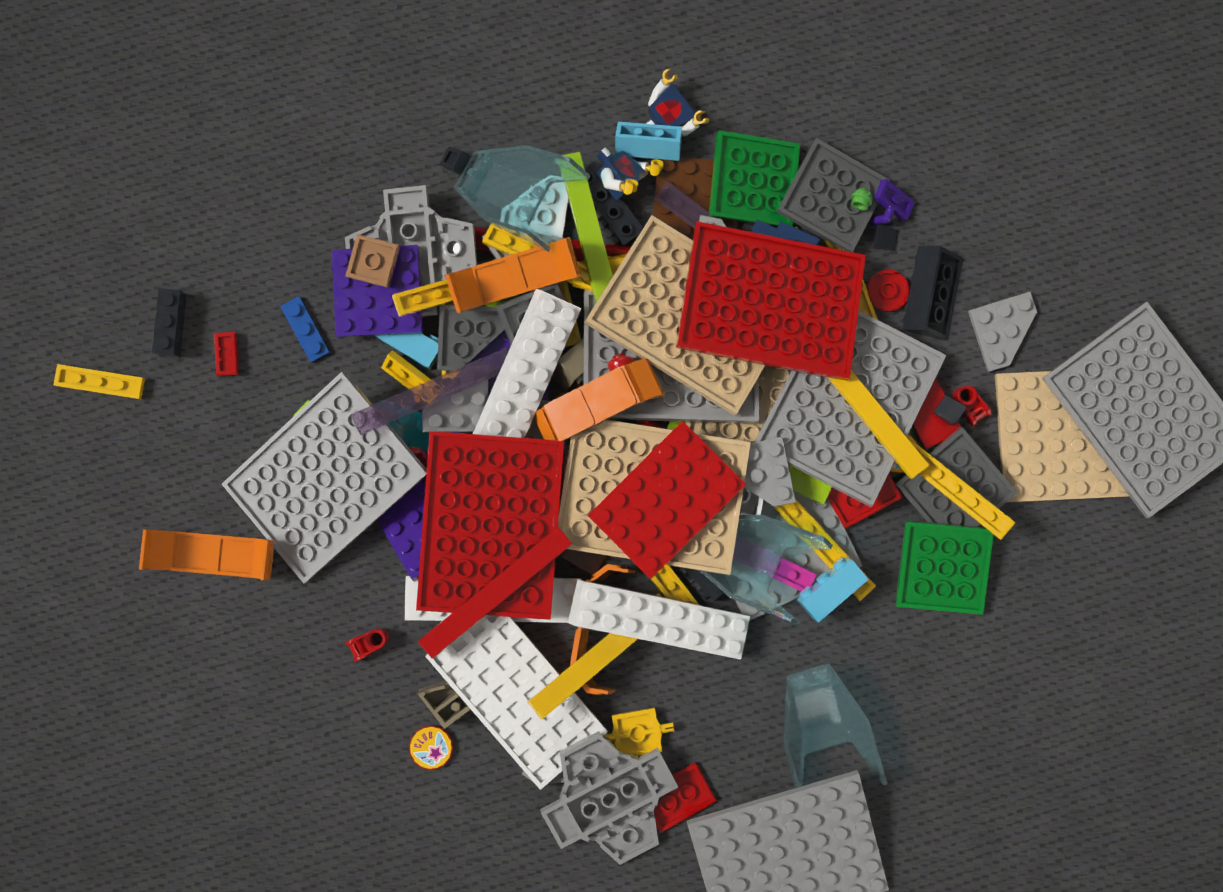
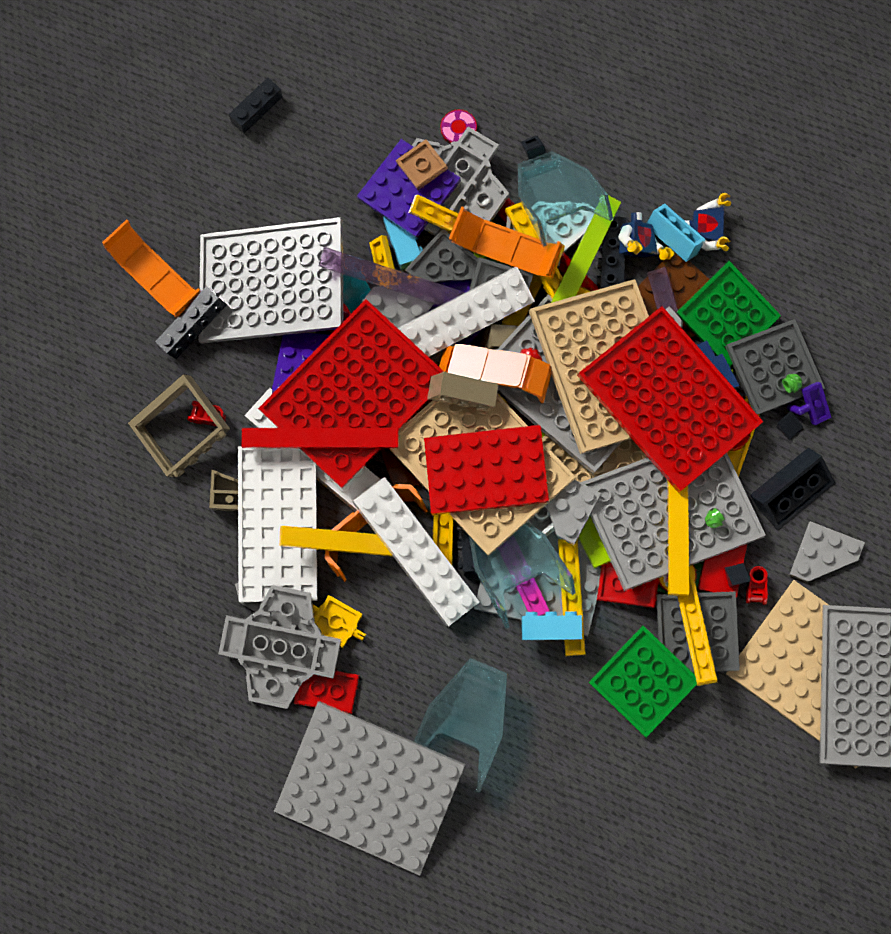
camera: 50 degrees right, 10 degrees down
yellow plate [54,364,145,400] -> none
red plate [214,332,240,377] -> none
blue plate [280,296,330,363] -> none
tile [409,725,453,770] -> none
red tile [867,269,910,312] -> none
none -> dark tan window [128,375,230,477]
none -> brick [155,286,227,359]
none -> dark tan wedge [427,372,498,411]
none -> tile [440,109,477,144]
none -> bright green plate [705,508,725,528]

